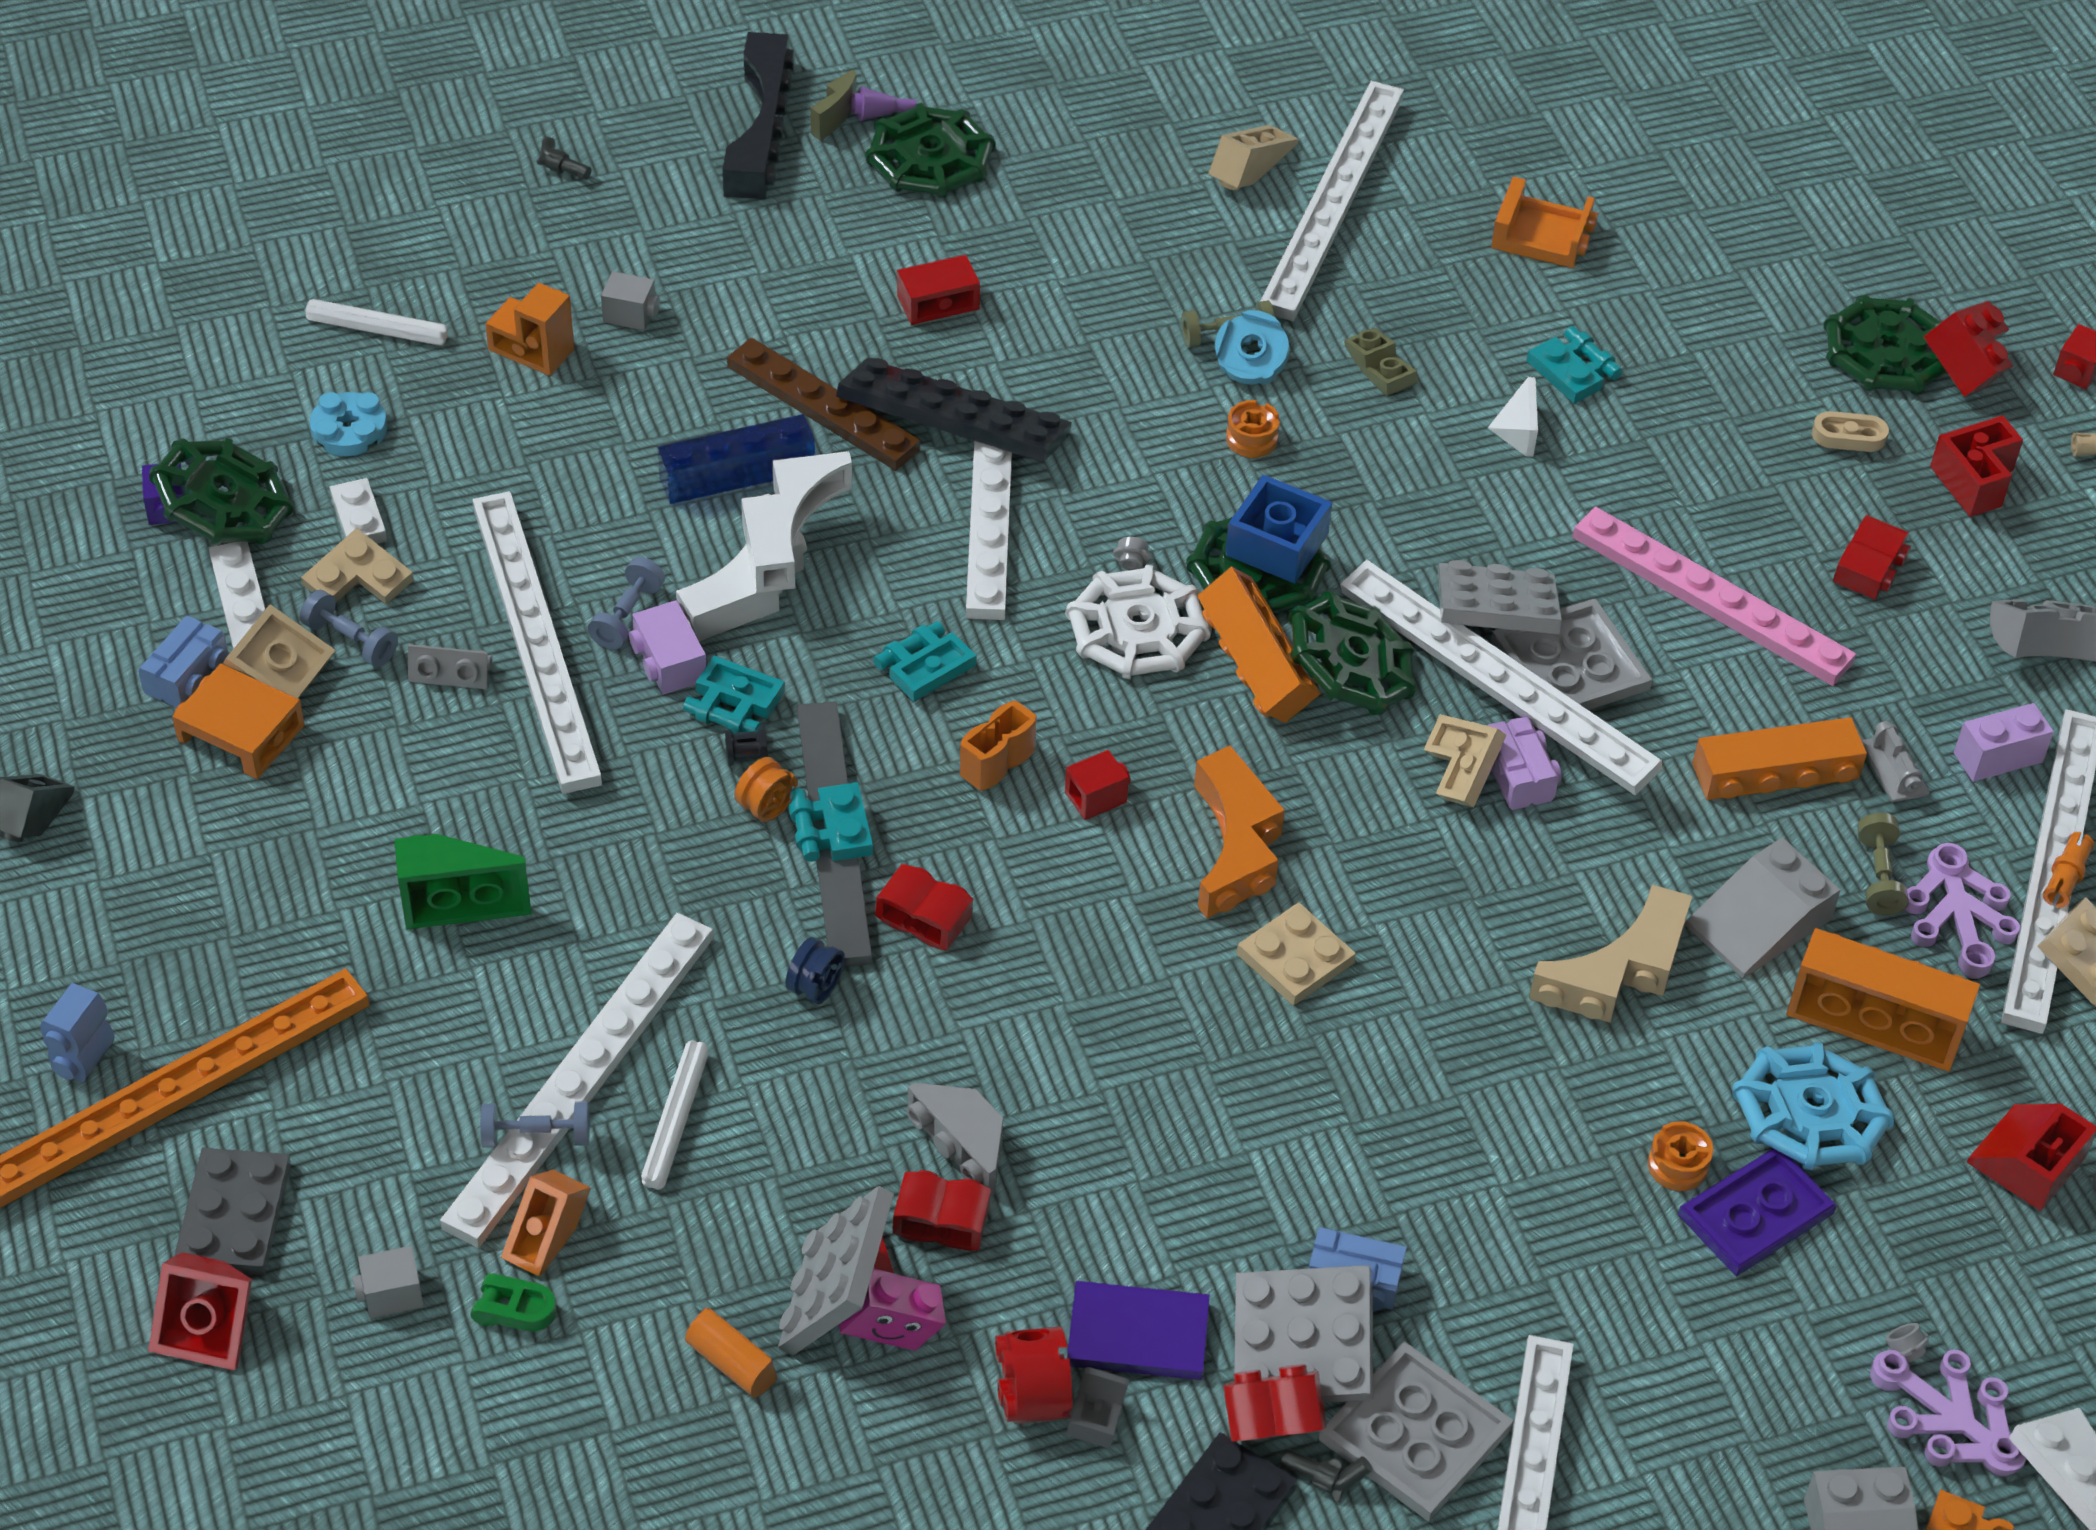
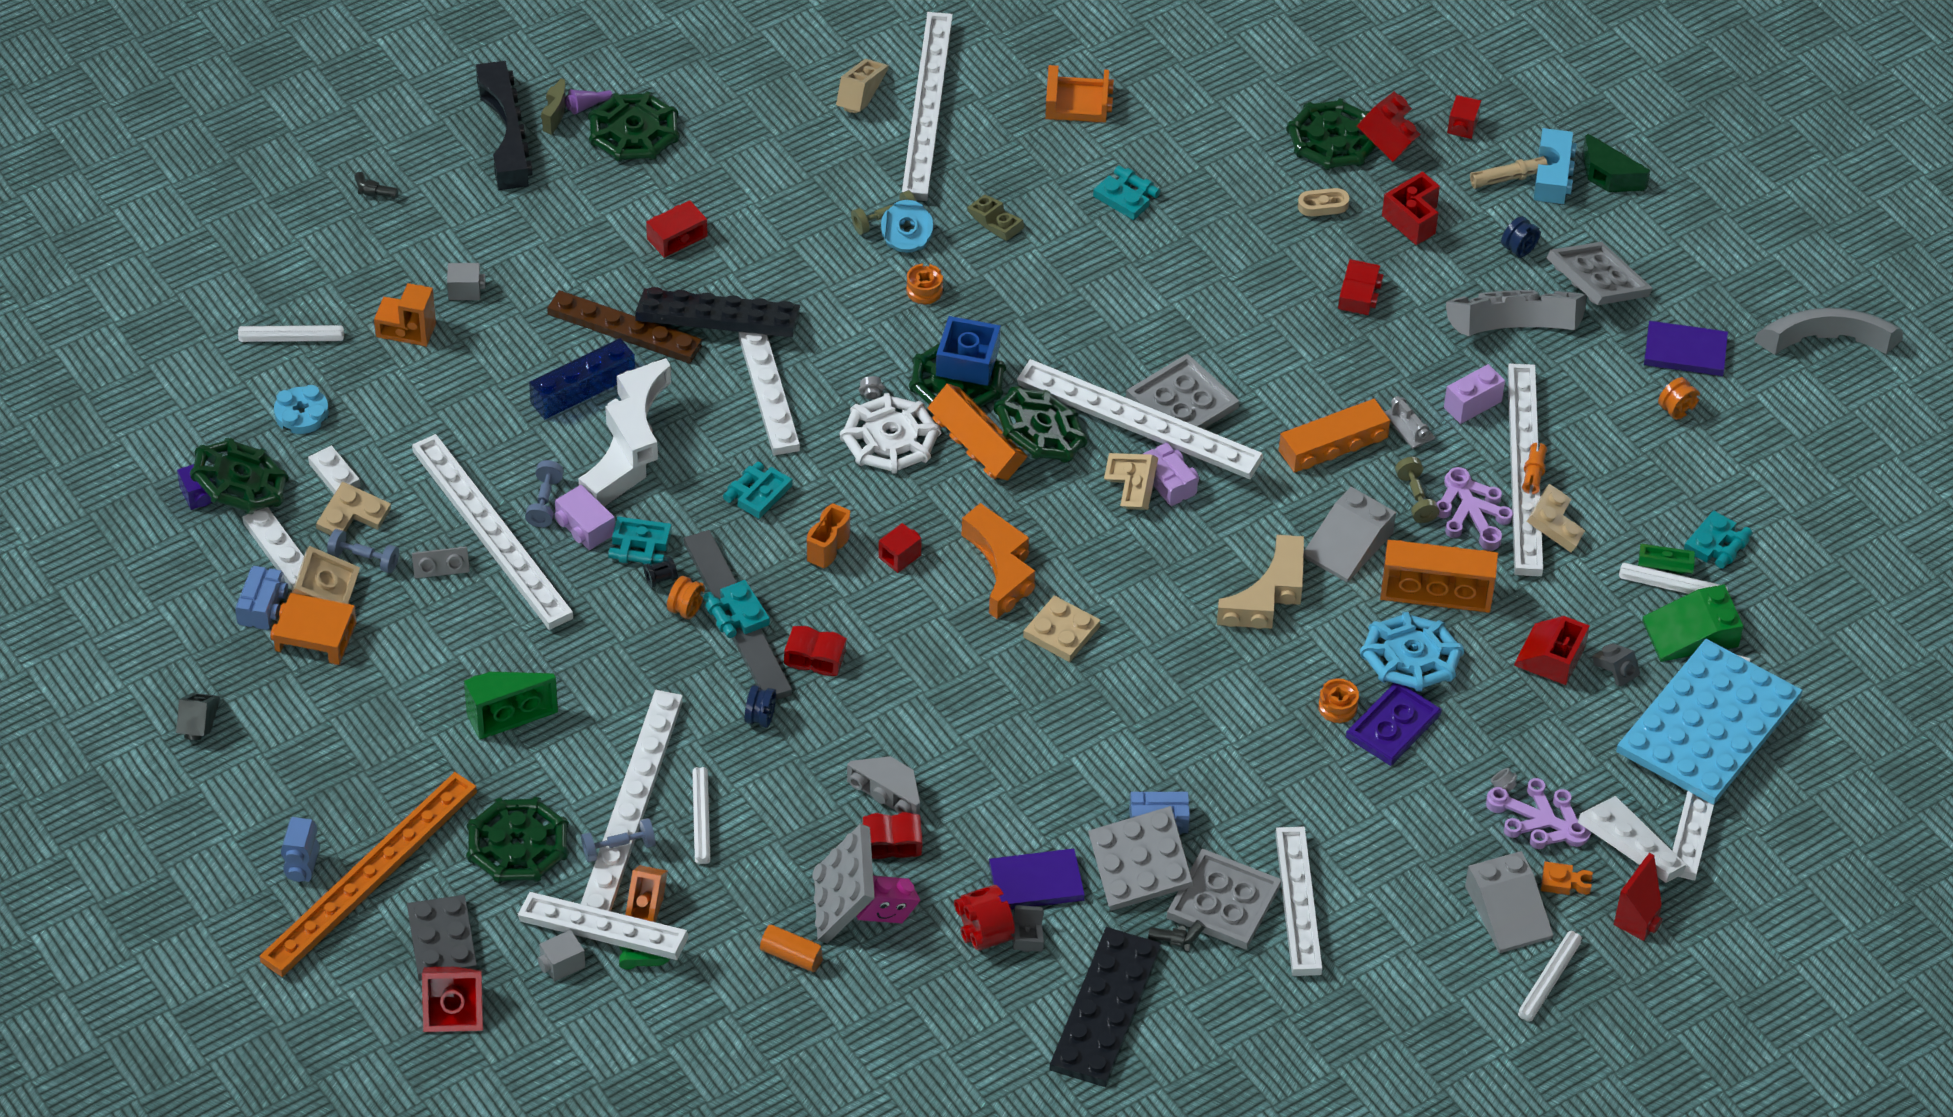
camera: 15 degrees left, 0 degrees up
red brick [1223,1364,1327,1441] -> none
light grey plate [1437,560,1562,634] -> none
white slope [1488,377,1538,457] -> none
bright pink plate [1572,506,1856,686] -> none
none -> dark green plate [466,796,569,883]
none -> white plate [518,892,689,960]

